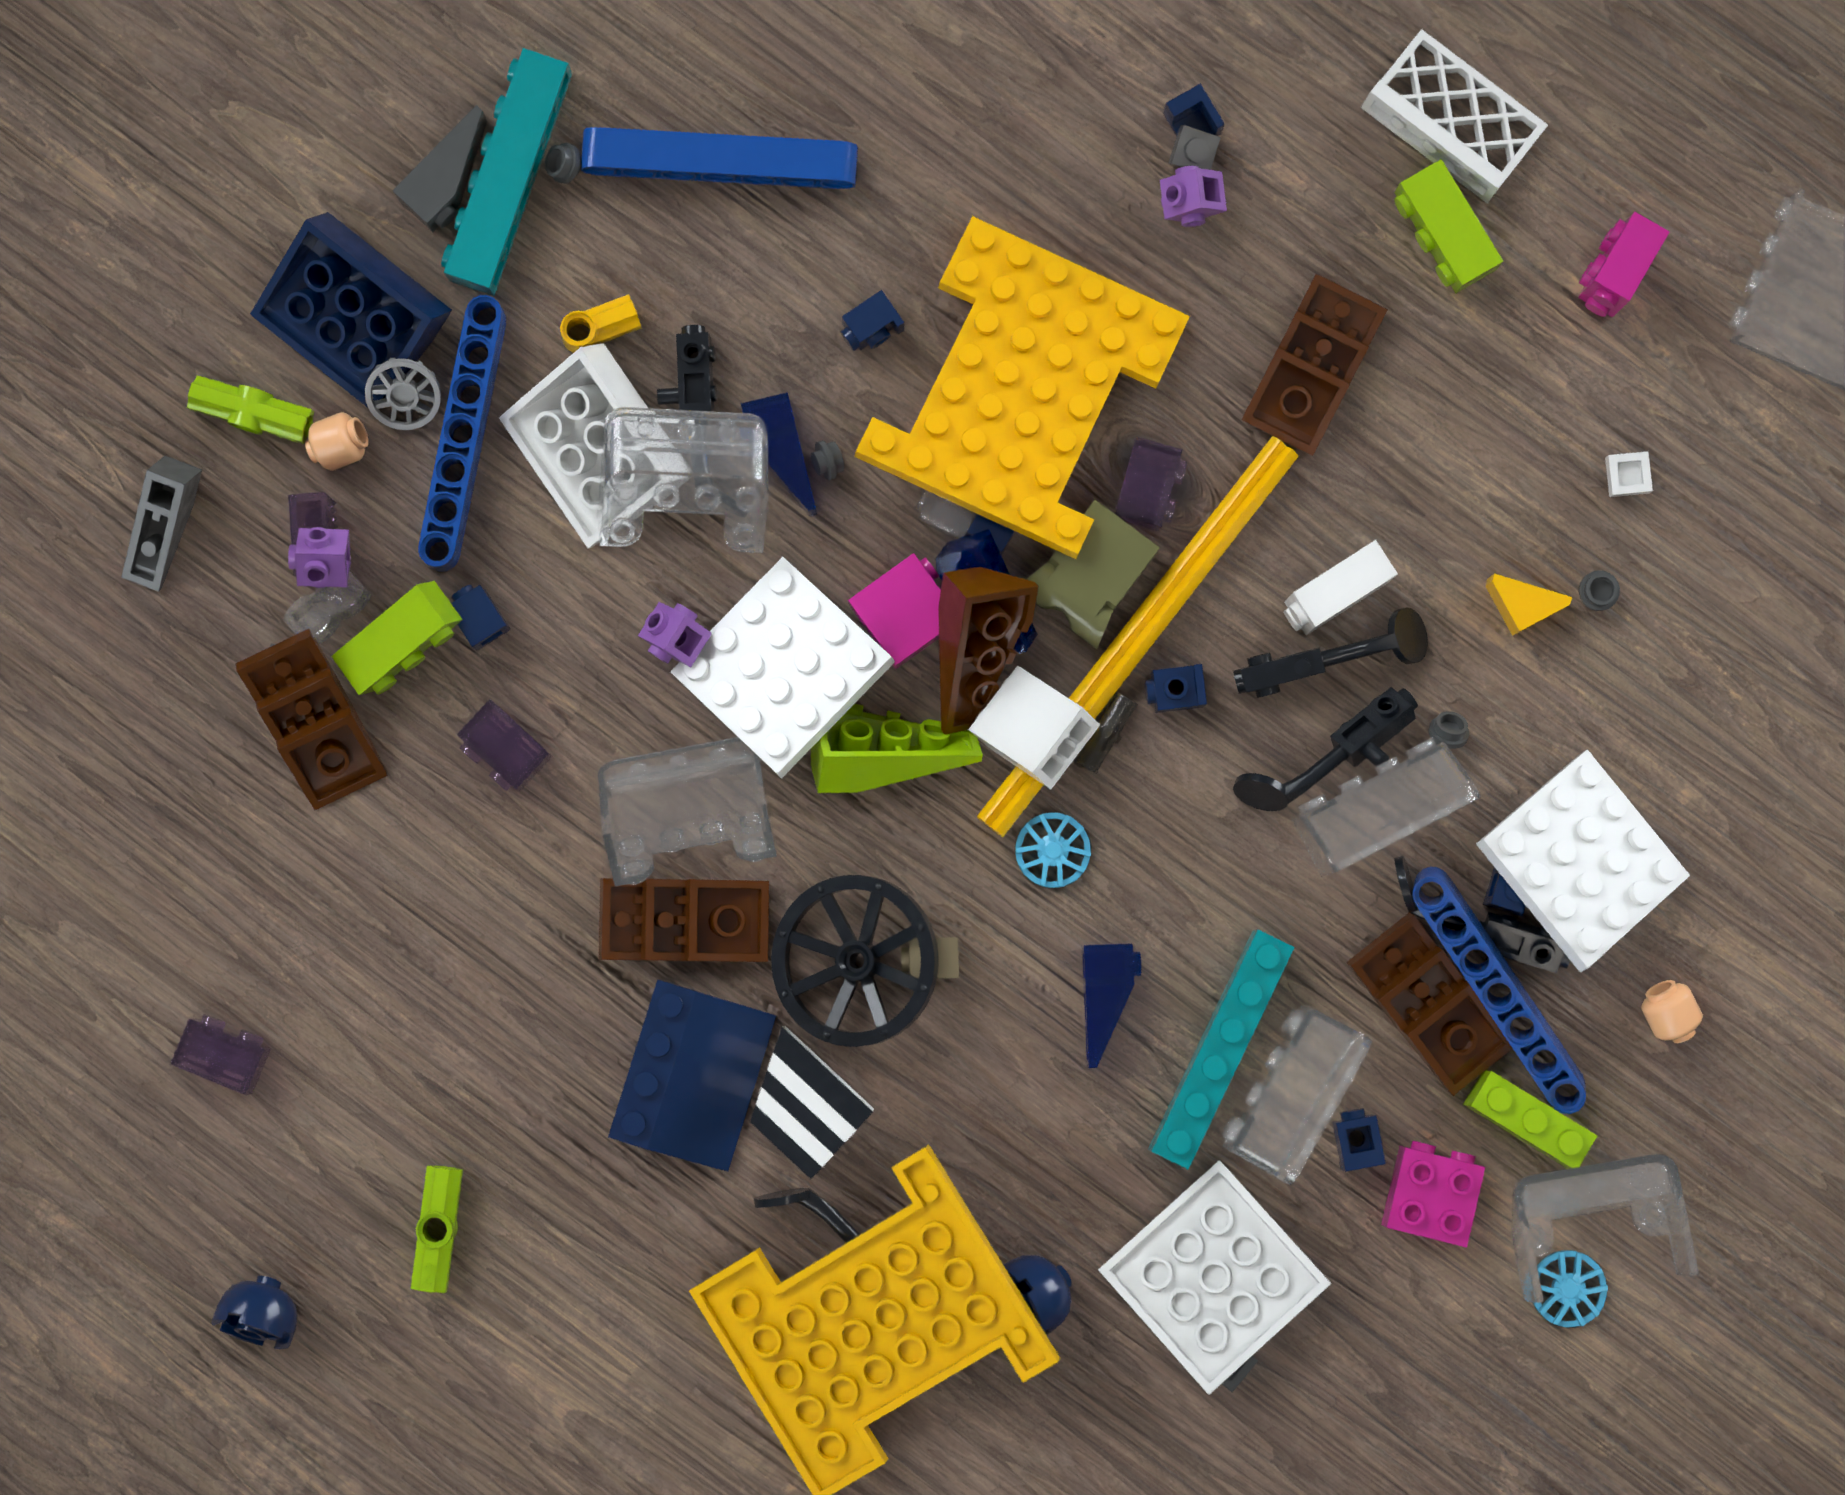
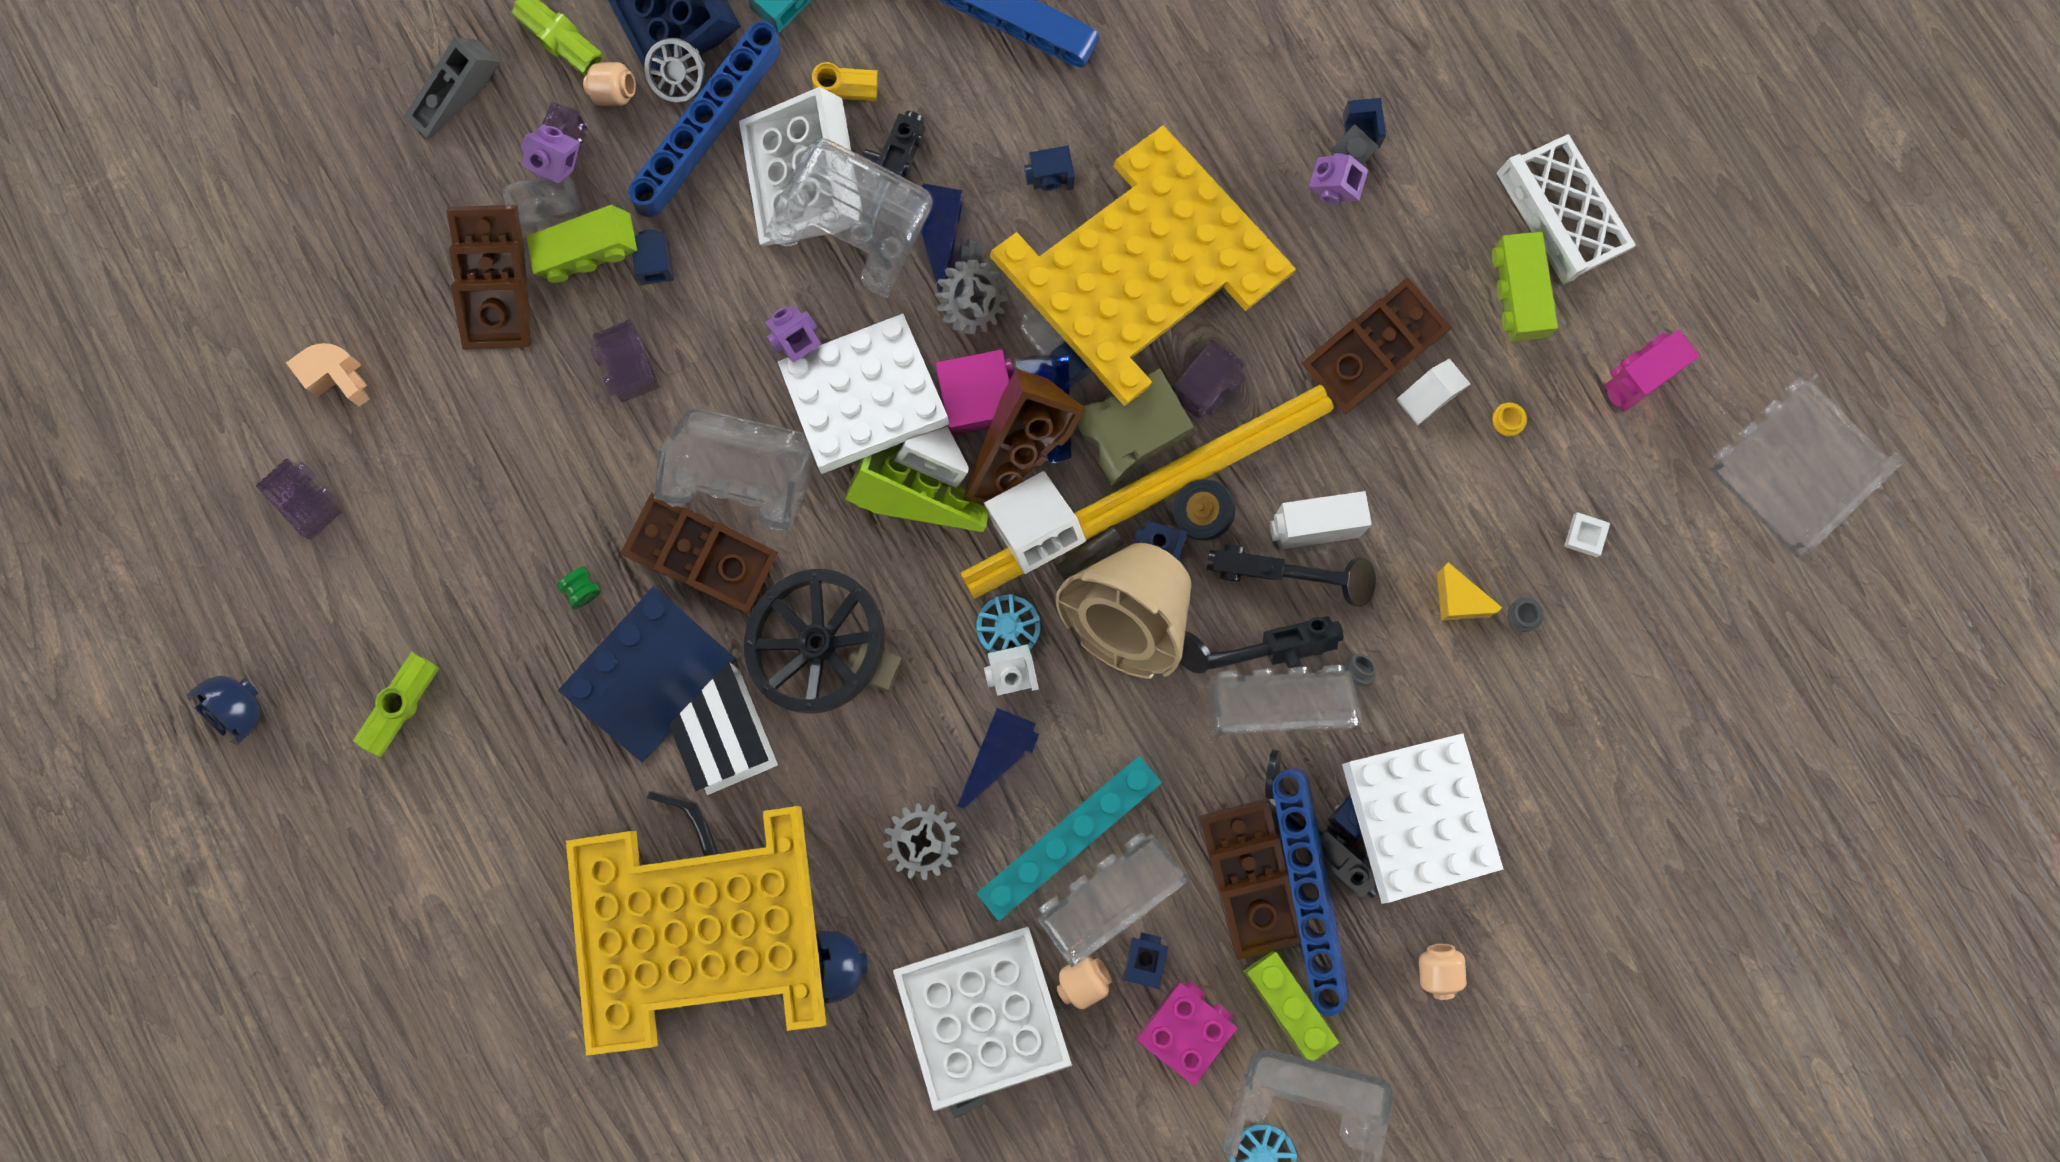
camera: 25 degrees right, 5 degrees down
none -> light nougat brick [286,343,370,407]
none -> green wheel [557,567,601,609]
none -> light grey gear [883,803,960,880]
none -> white slope [894,427,969,488]
none -> light grey gear [935,260,1007,334]
none -> white brick [984,644,1039,696]
none -> tan cone [1056,543,1192,679]
none -> light nougat head [1057,956,1112,1009]
none -> black wheel [1173,479,1236,541]
none -> white slope [1396,359,1471,426]
none -> yellow plate [1492,402,1527,436]

